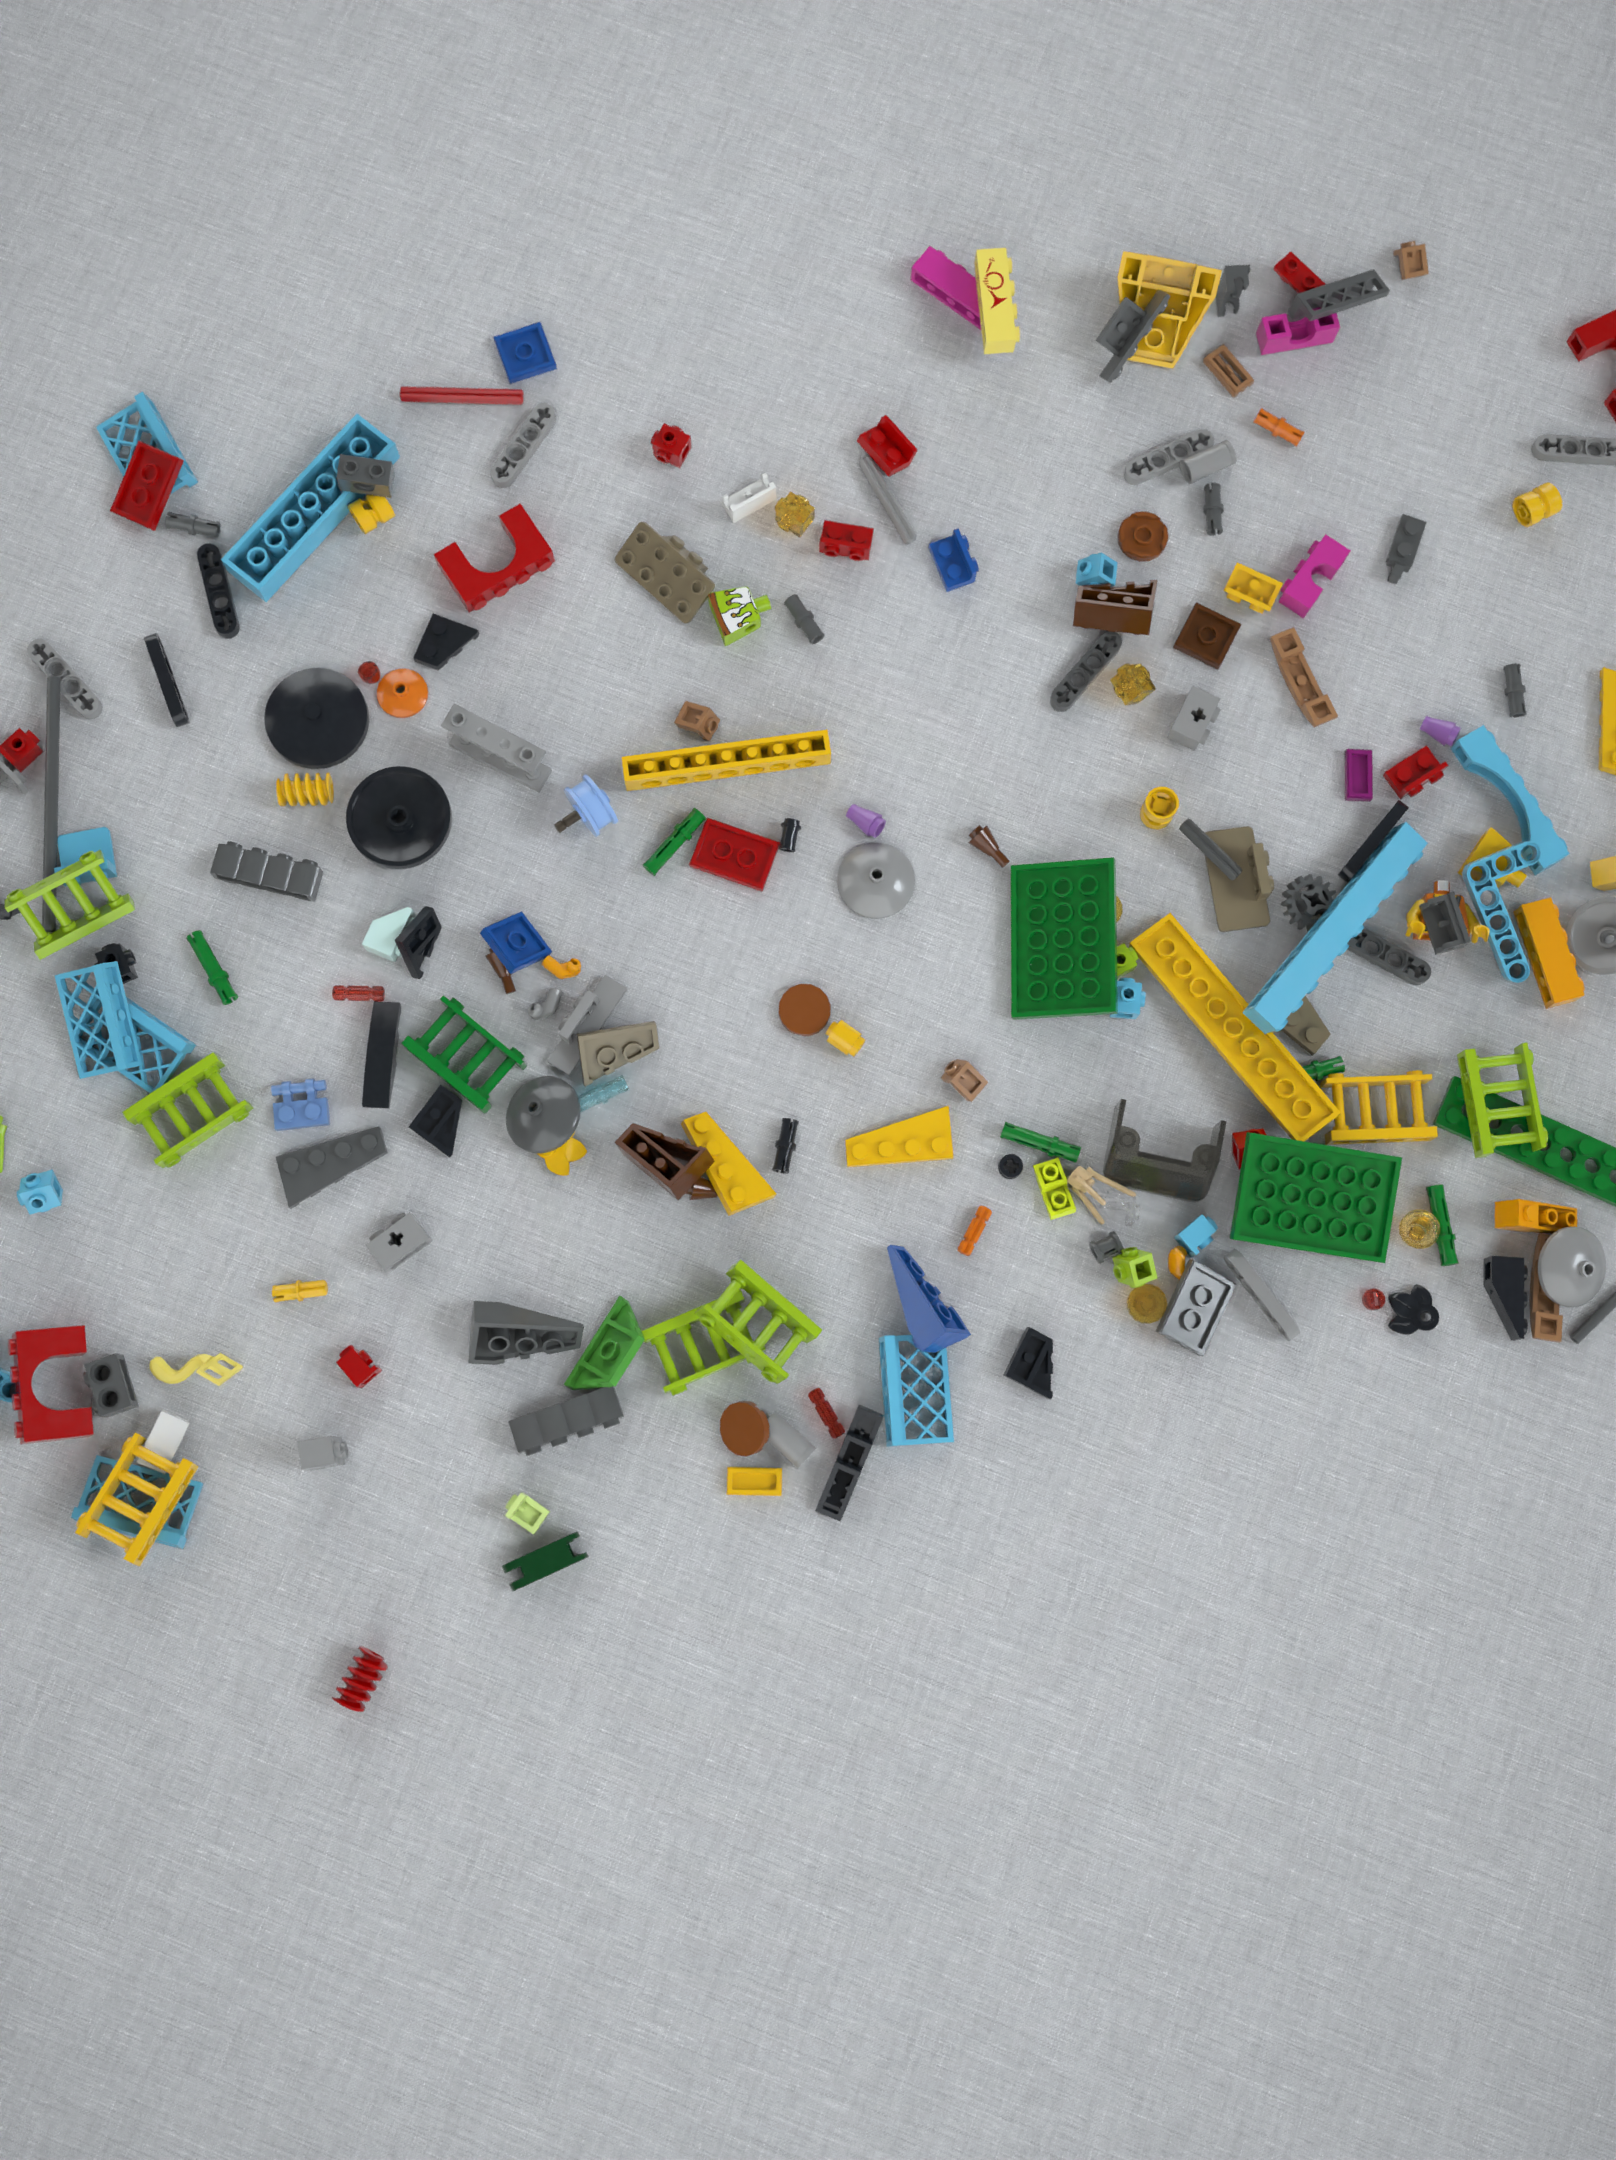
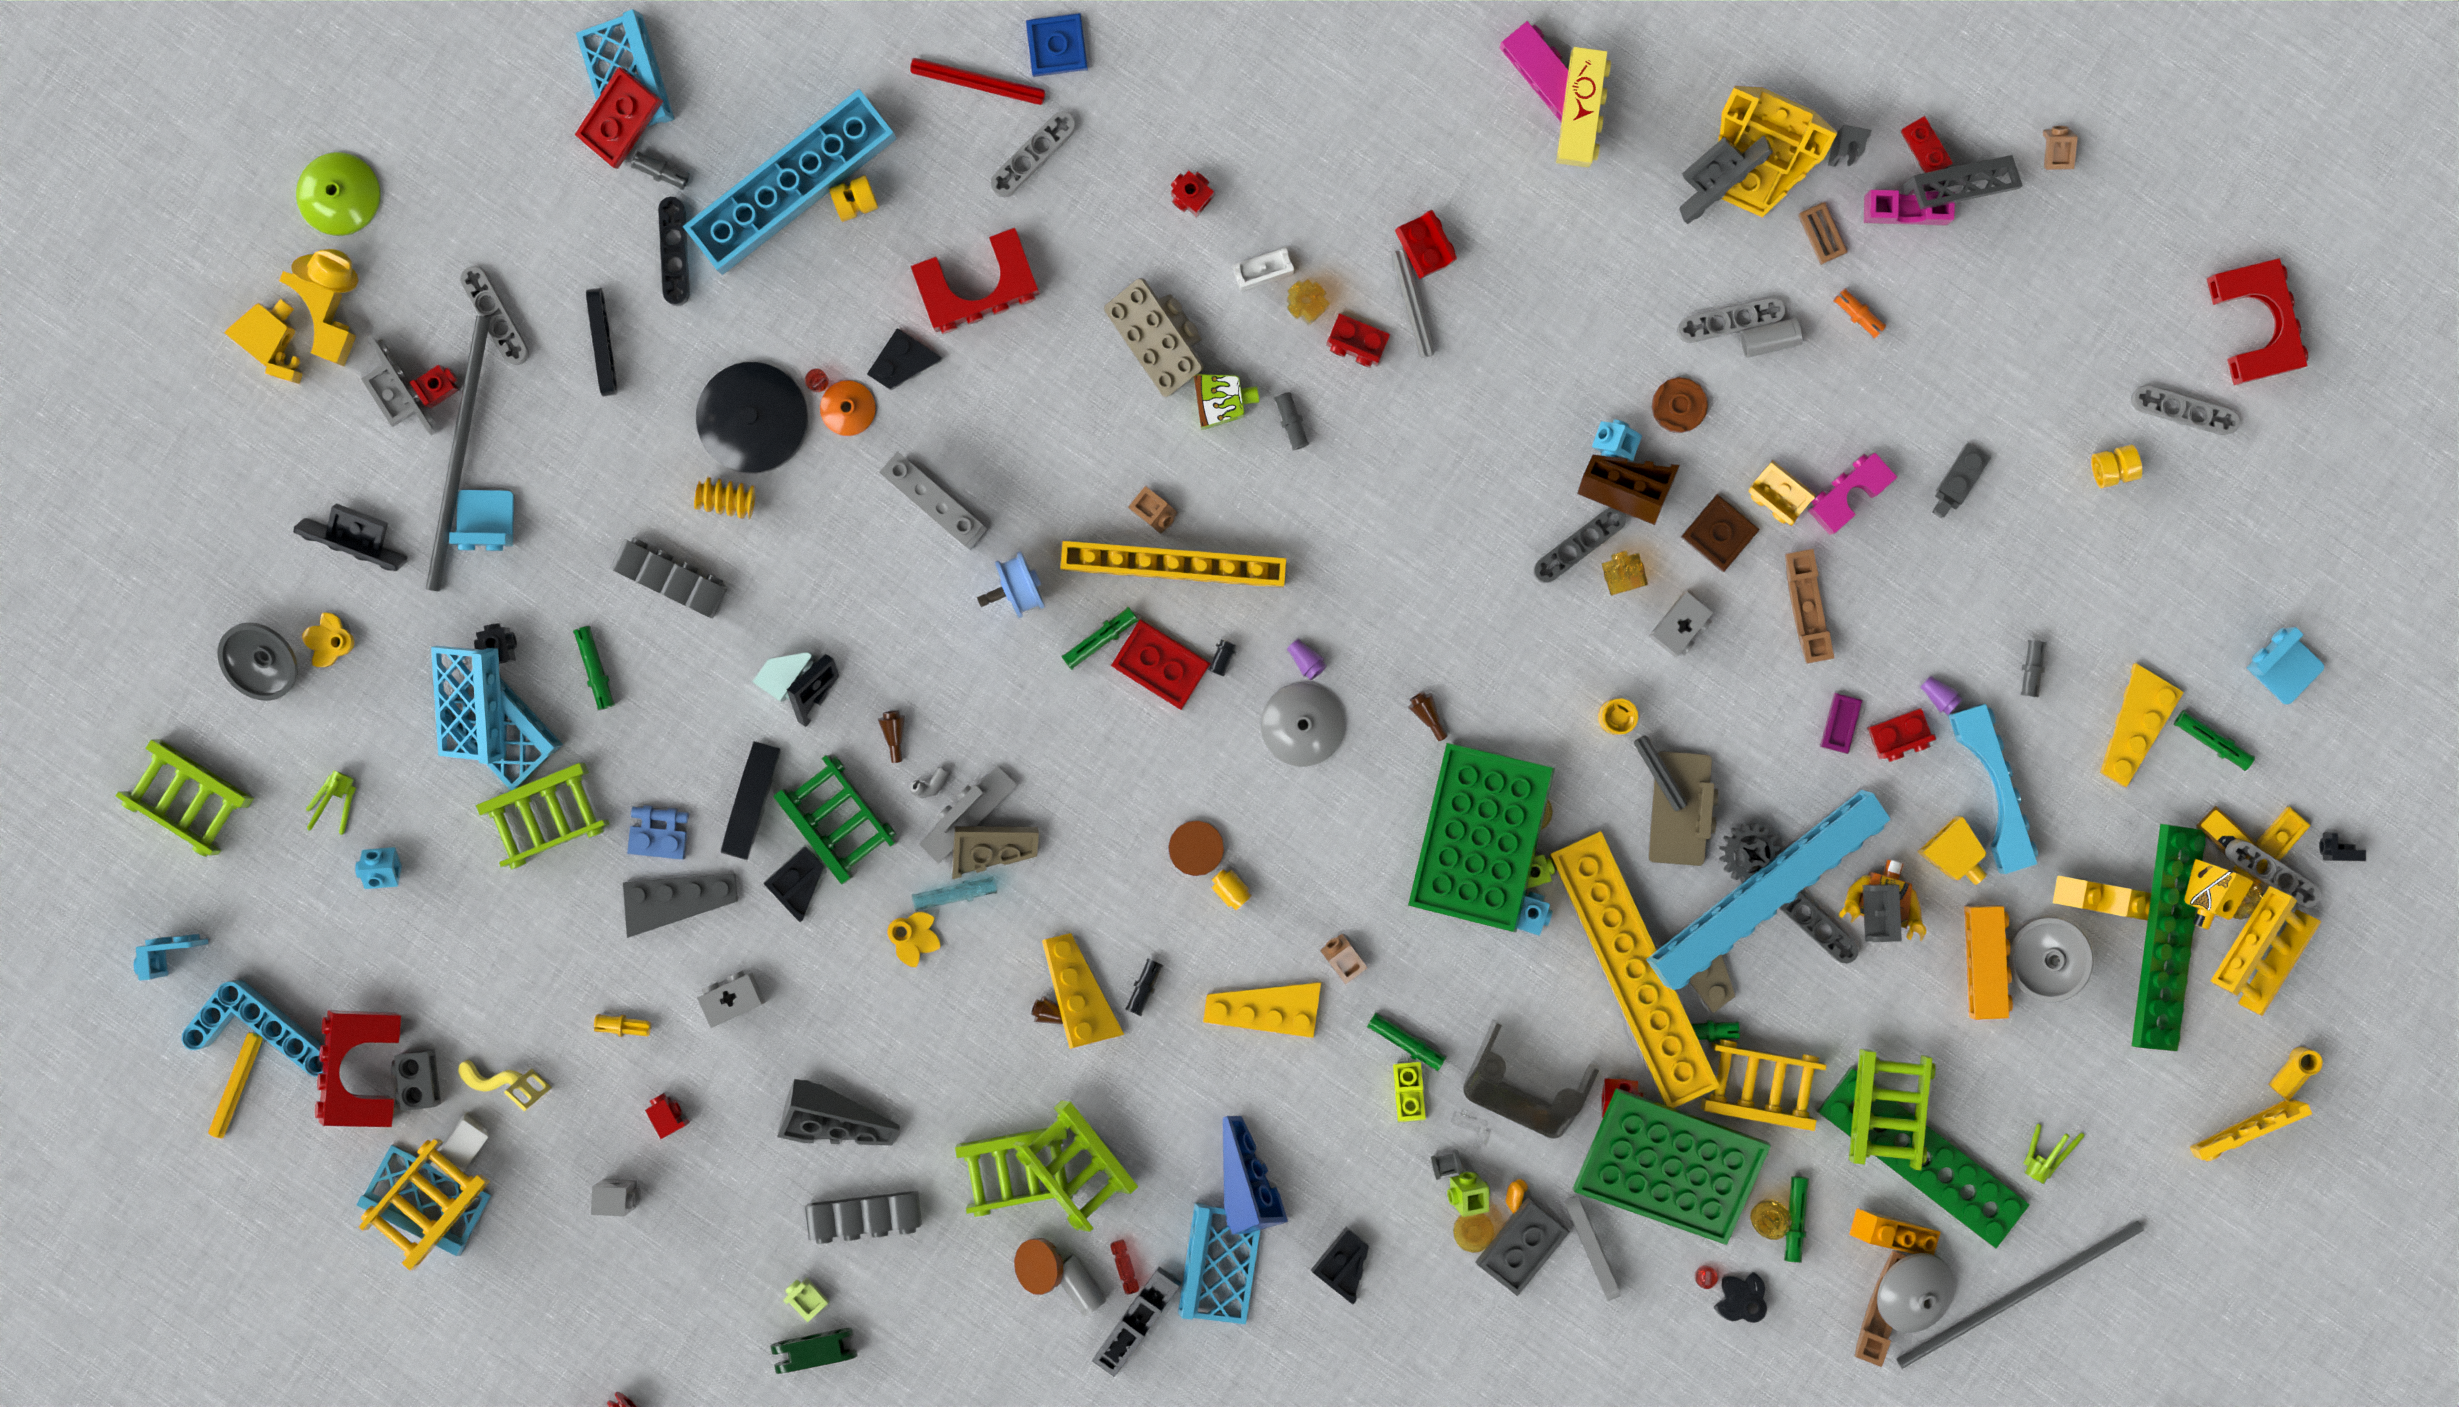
camera: 20 degrees right, 10 degrees up
lime fence [4,850,135,960] -> none
clear red axle [332,985,385,1001] -> none
dark grey brick [336,454,395,498] -> none
black dish [346,766,452,869] -> none
blue tile [480,911,552,974] -> none
dark grey dish [506,1076,581,1153] -> none
light orange arm [541,955,581,979] -> none
bright green wing [564,1296,645,1390] -> none
reddish brown wedge [615,1123,715,1200] -> none
yellow tile [727,1467,782,1496] -> none
blue bracket [928,528,979,592] -> none
orange axle [957,1205,992,1256] -> none
black bush [998,1154,1023,1179] -> none
tan plant [1067,1166,1136,1224] -> none
medium azure brick [1174,1214,1218,1258] -> none
dark grey pin [1203,482,1224,536] -> none
black beam [1338,800,1409,883] -> none
medium azure beam [1462,841,1542,983] -> none
black slope [1483,1256,1528,1341] -> none

